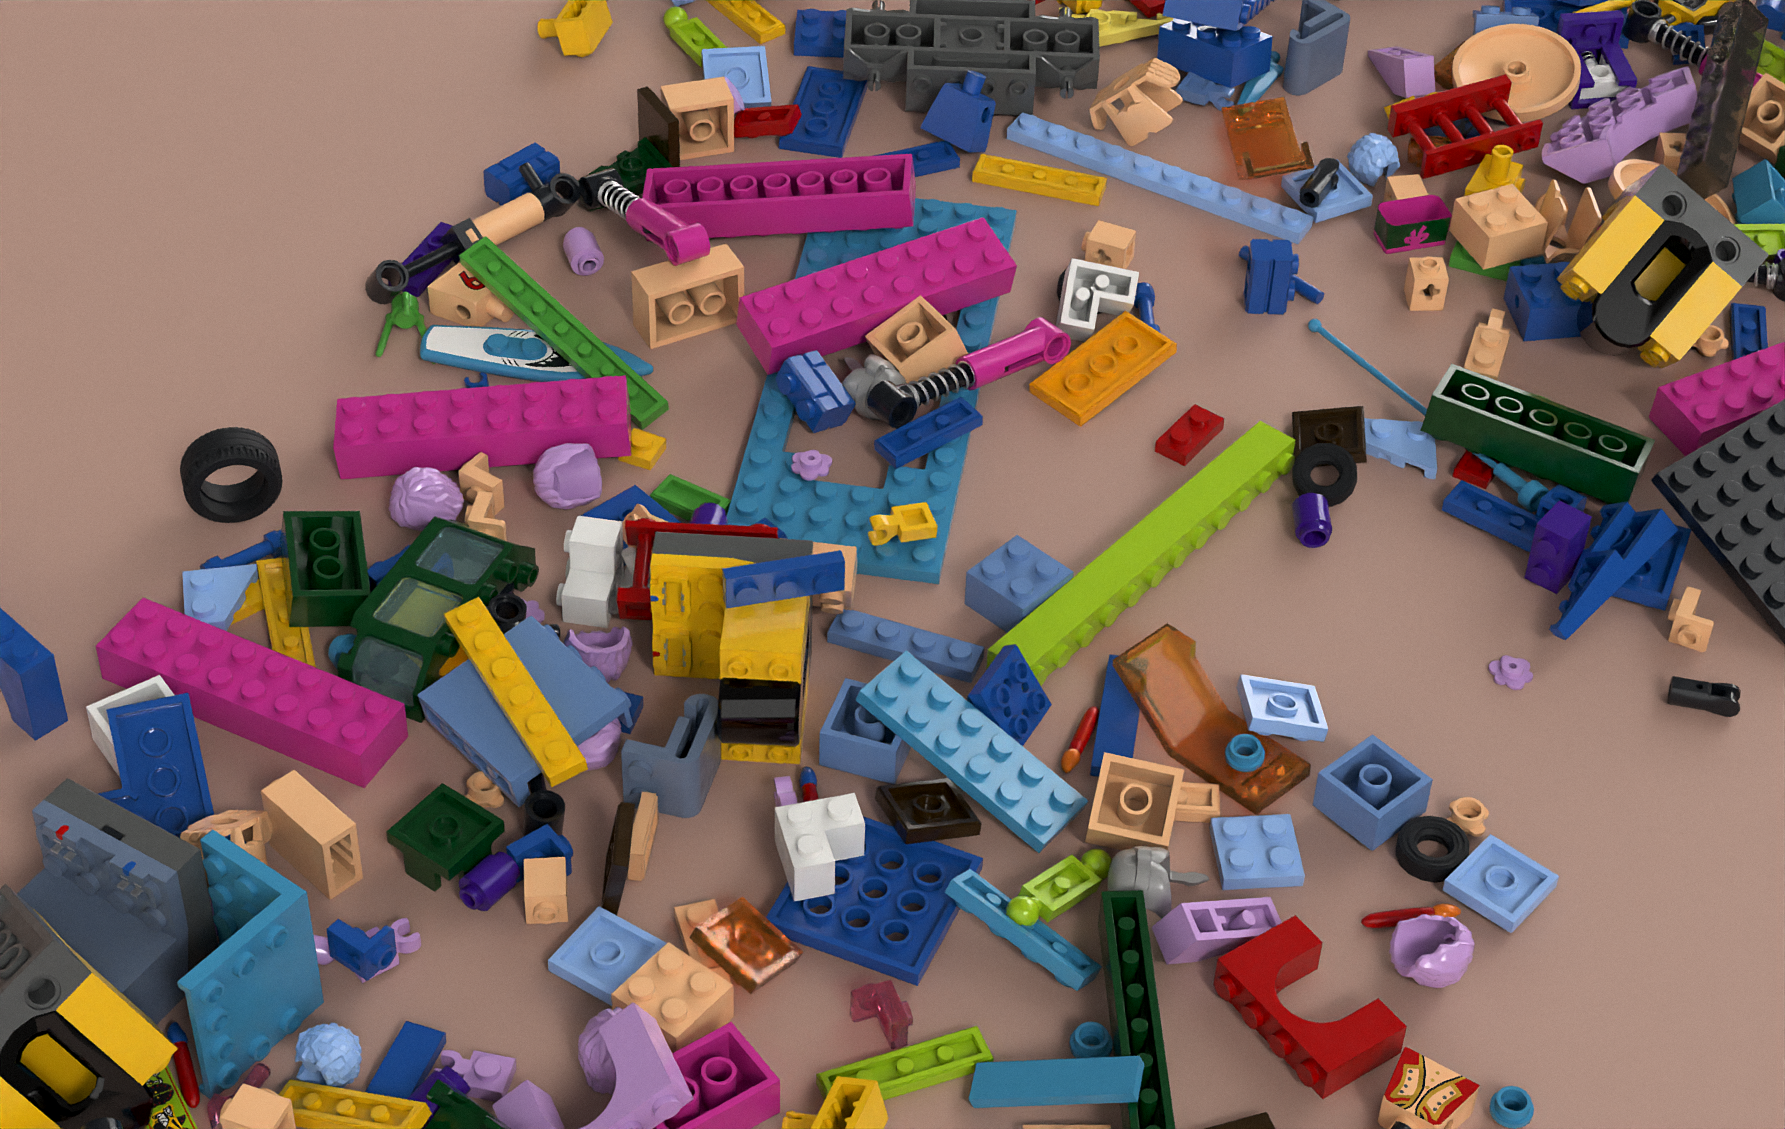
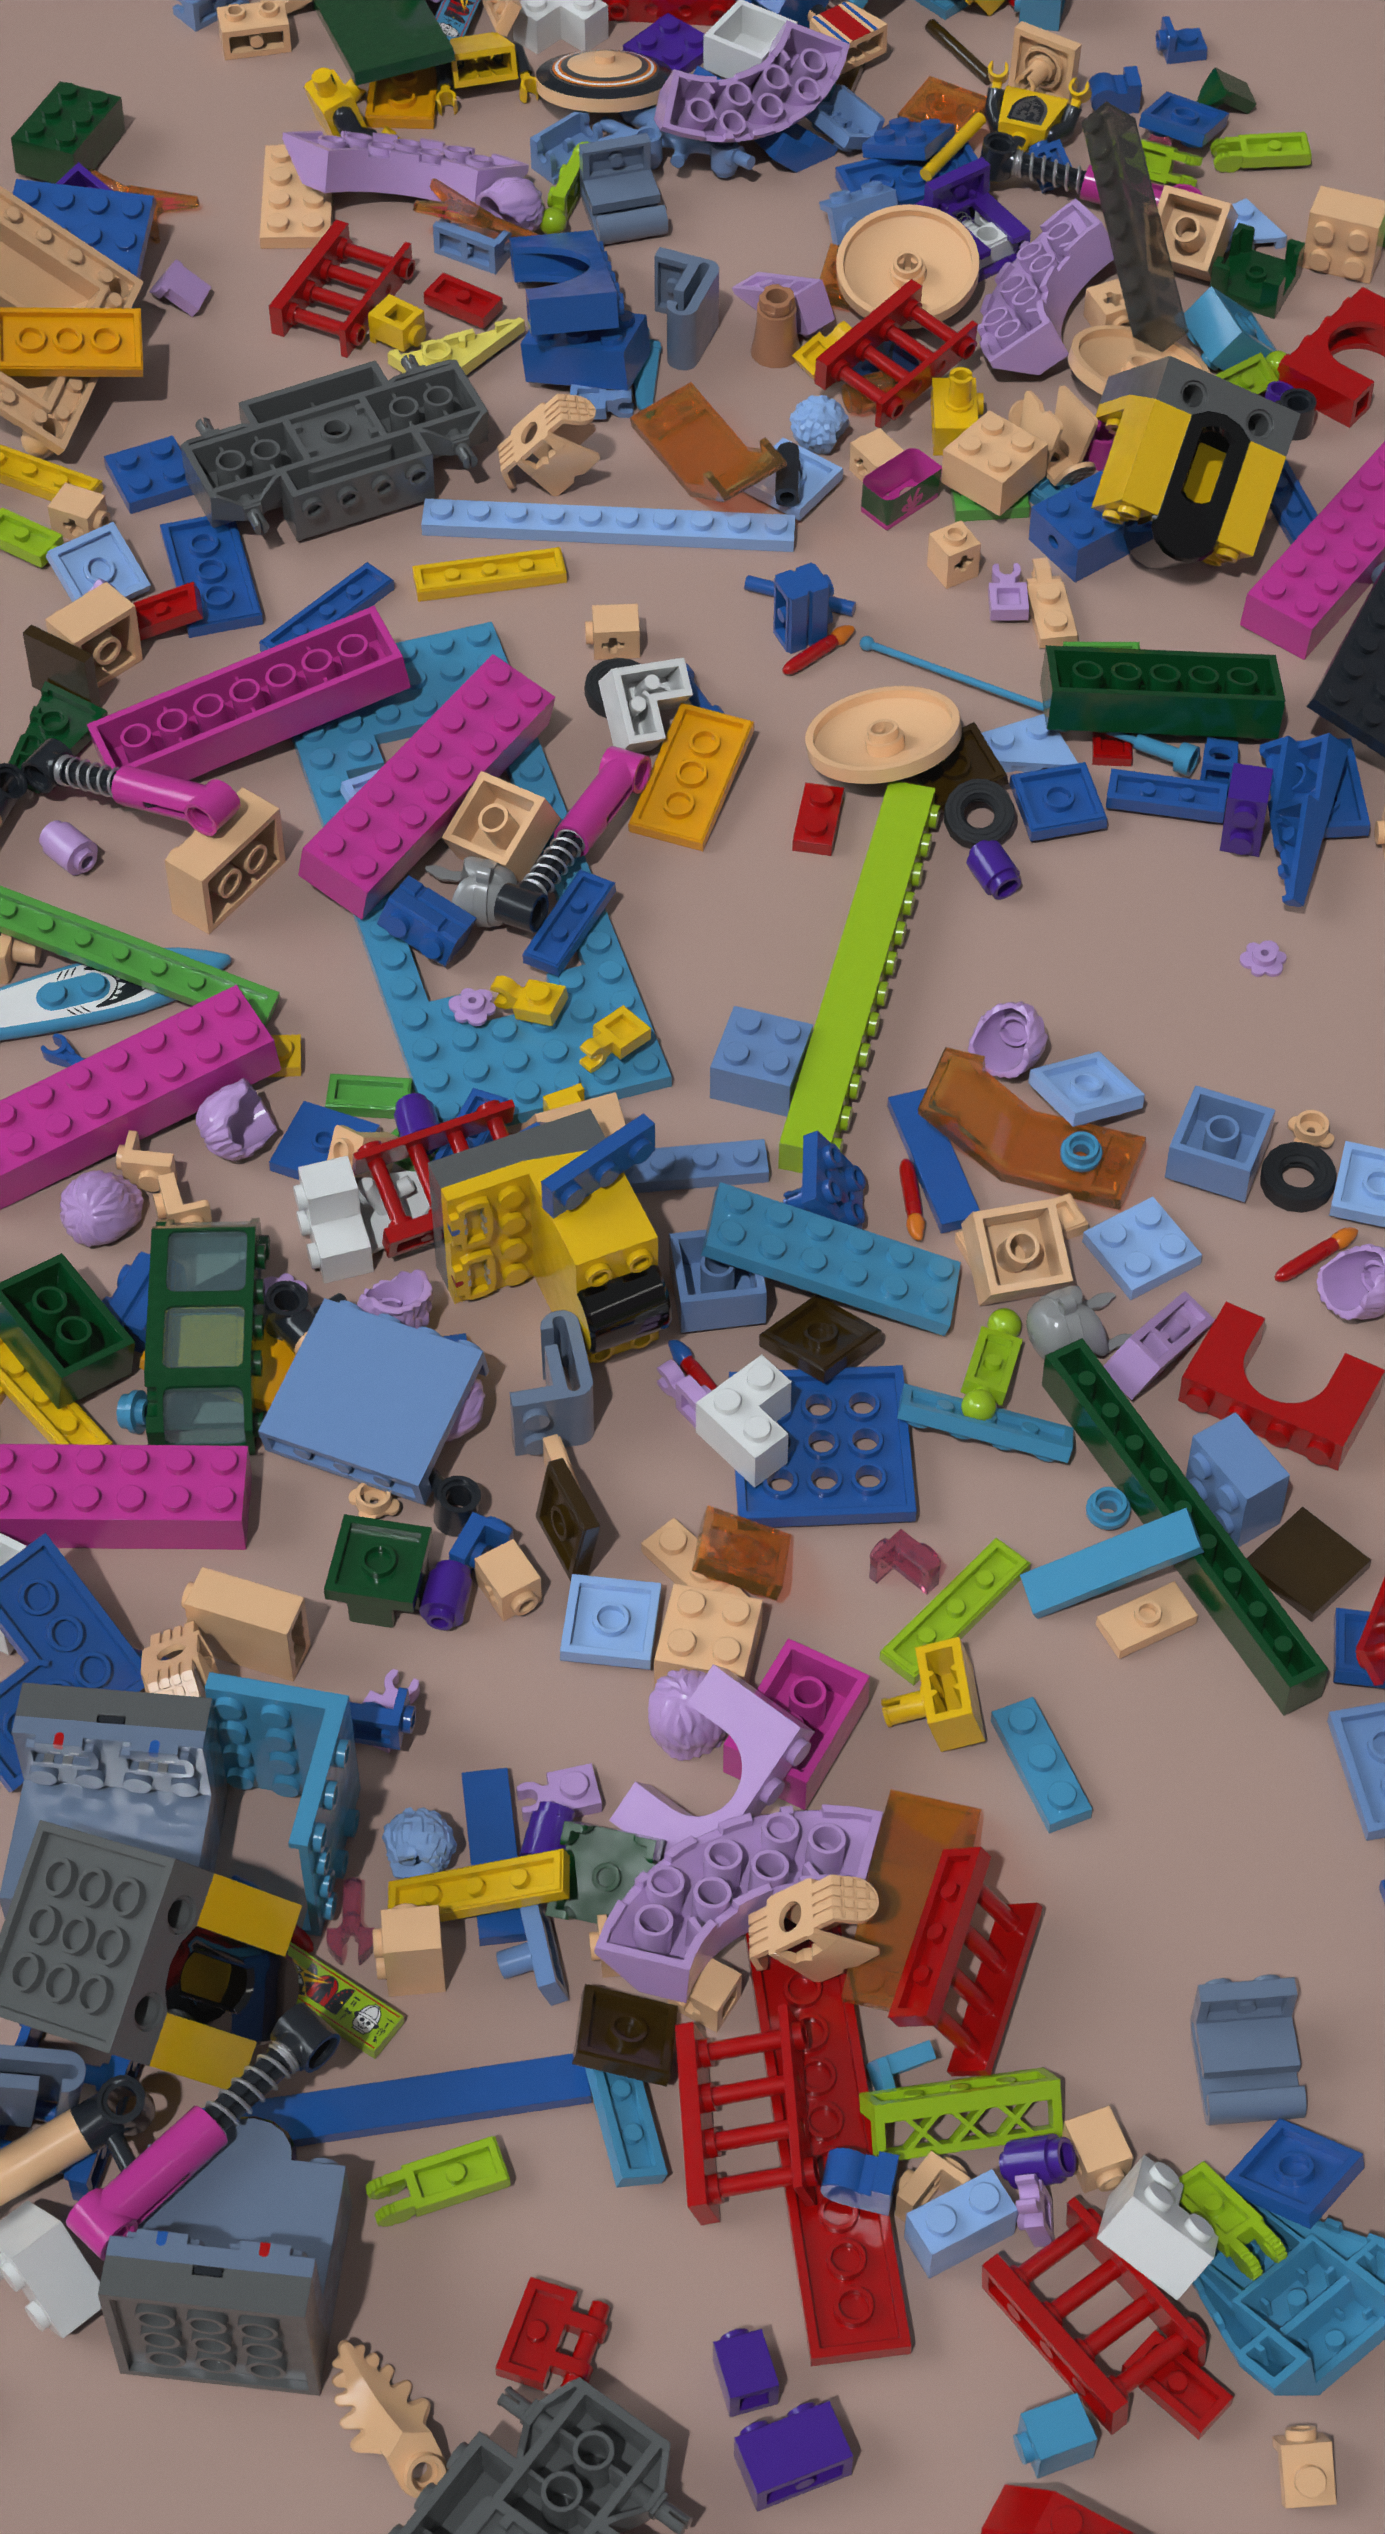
camera: 25 degrees left, 10 degrees up
yellow plate [444,597,588,787] -> none
blue torso [920,70,996,153] -> none
none -> light nougat brick [48,482,110,540]
none -> yellow plate [490,975,569,1027]
none -> nougat plant [751,284,800,368]
none -> red piece [782,625,855,675]
none -> light nougat dish [805,686,962,784]
none -> lavender hair [968,1001,1048,1078]
none -> lavender plate [988,563,1029,621]
none -> blue plate [1009,762,1108,841]
none -> medium blue brick [1186,1412,1290,1547]

